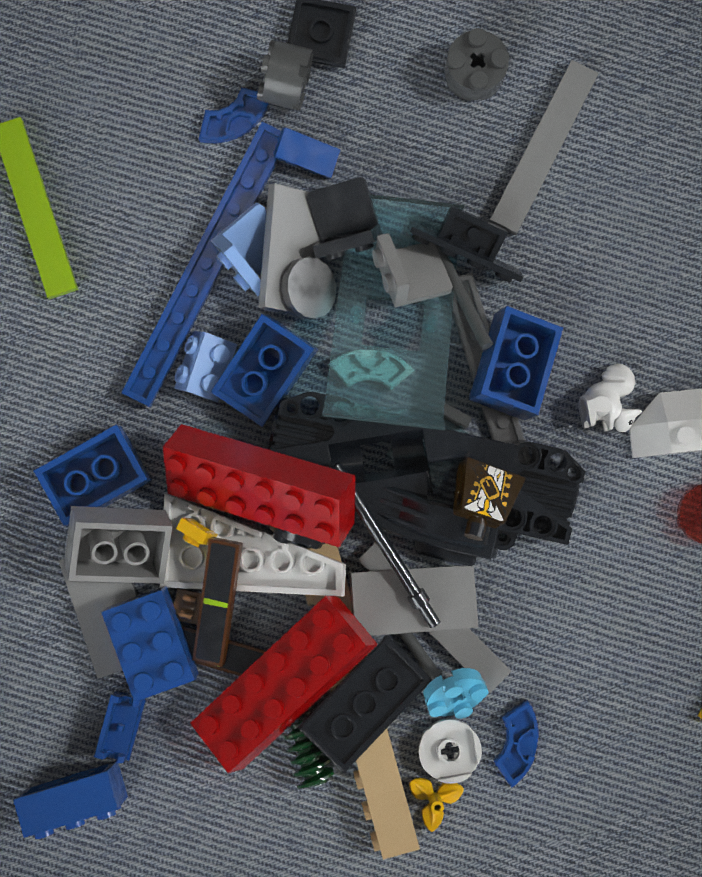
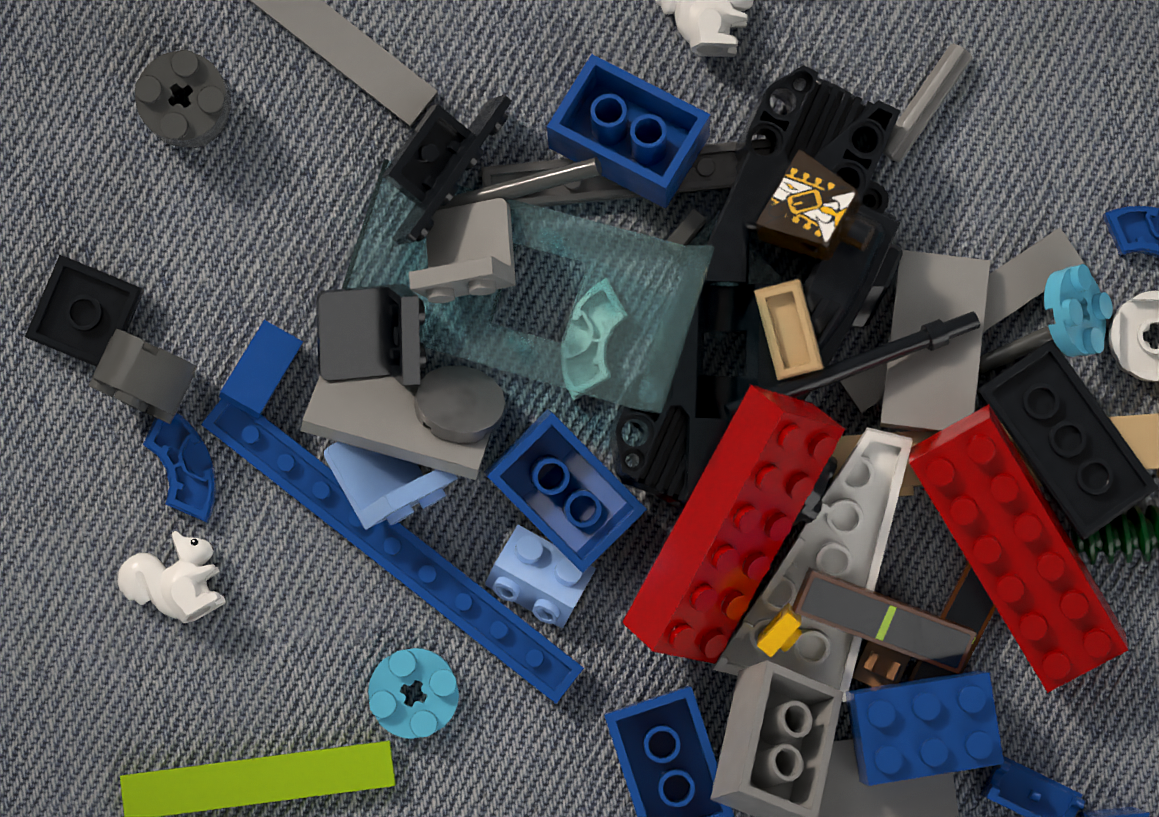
camera: 70 degrees left, 0 degrees up
none -> white animal [117,531,226,623]
none -> medium azure plate [368,648,459,739]
none -> tan tile [754,278,824,380]
none -> light grey axle [883,44,972,162]

